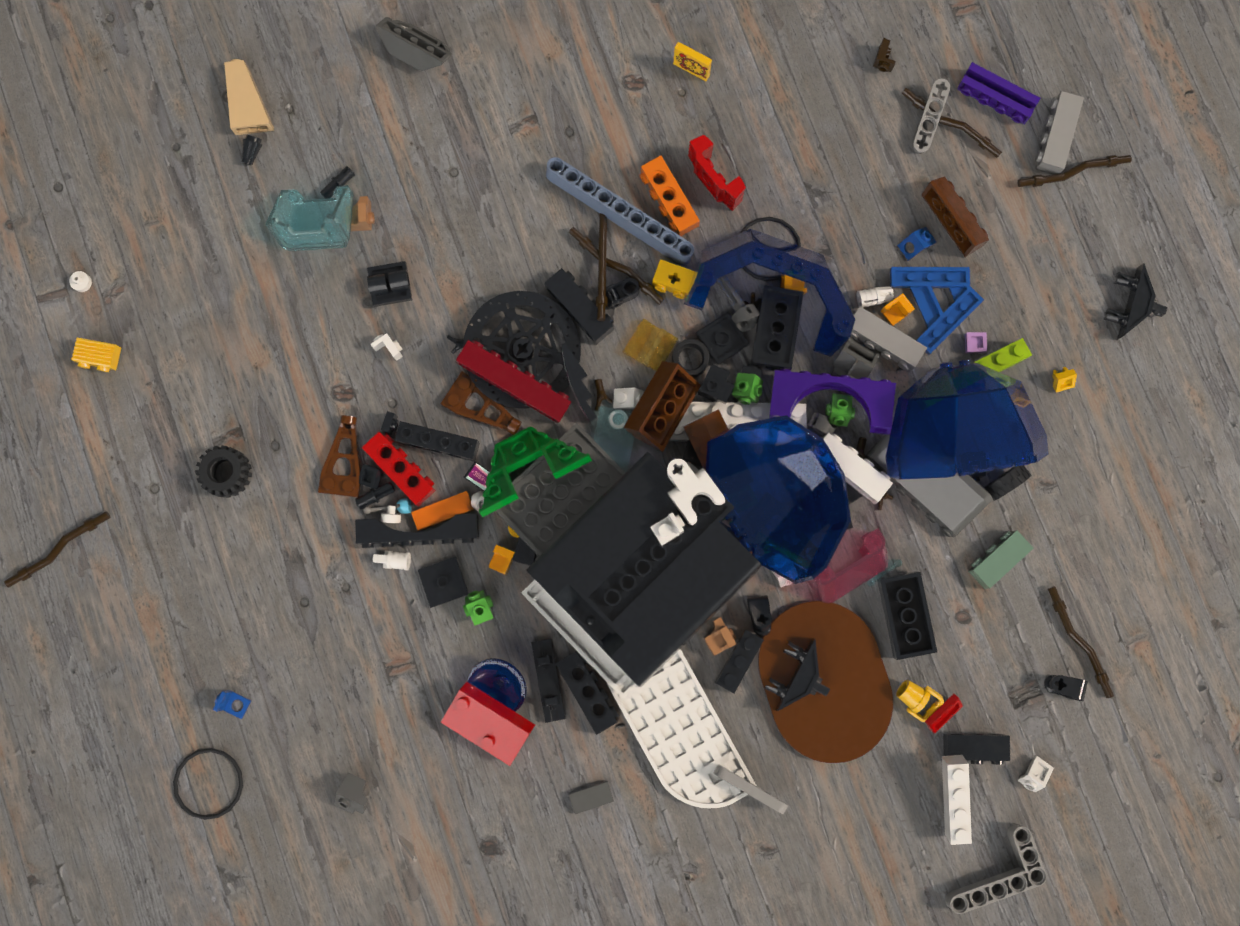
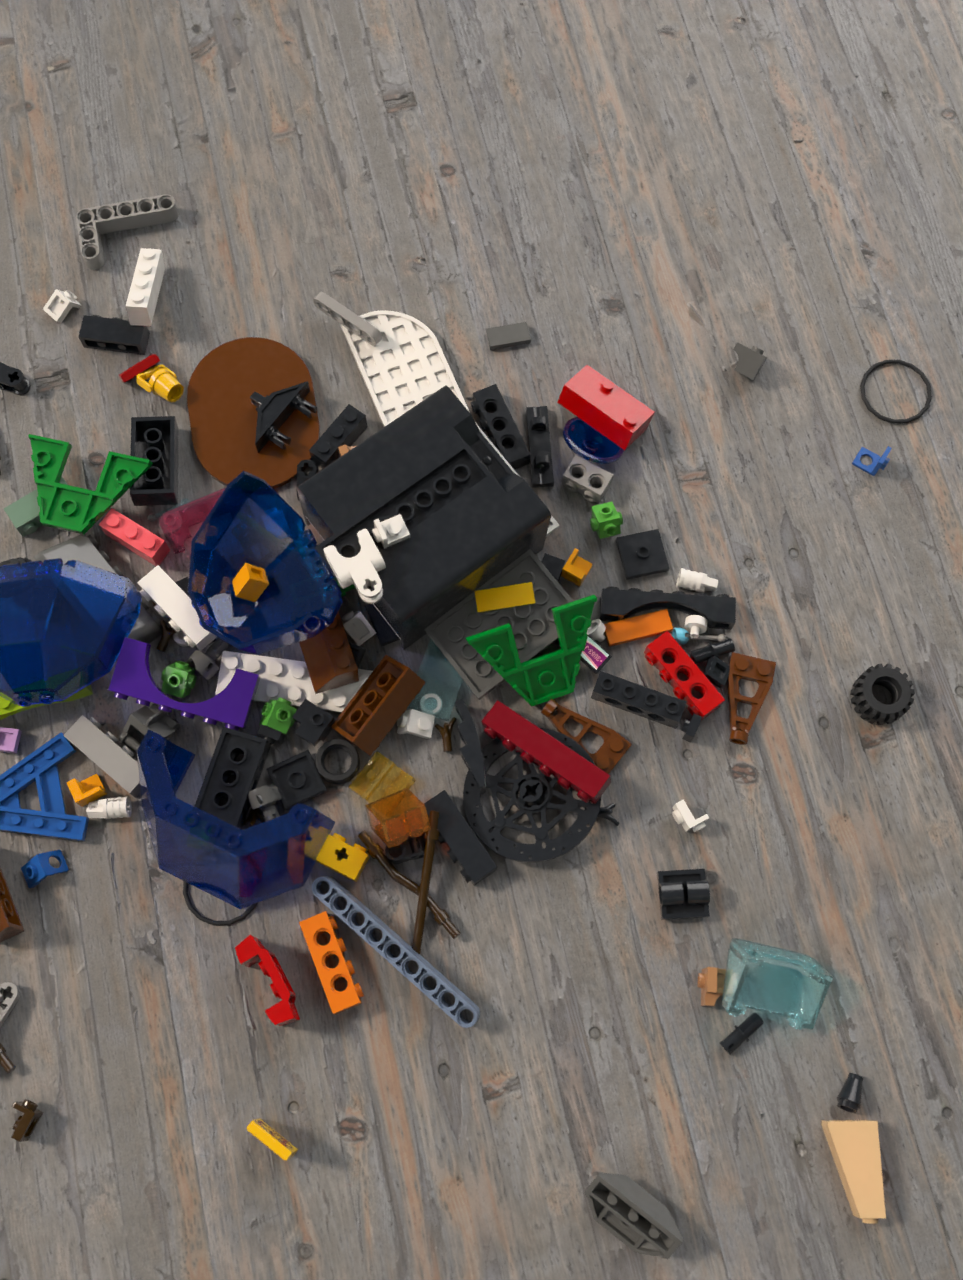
camera: 175 degrees left, 10 degrees down
none -> green wing [28,434,153,535]
none -> coral brick [99,508,170,566]
none -> light orange panel [232,563,269,602]
none -> clear orange piece [365,788,431,848]
none -> yellow sticker [475,582,535,612]
none -> light grey brick [562,455,613,504]

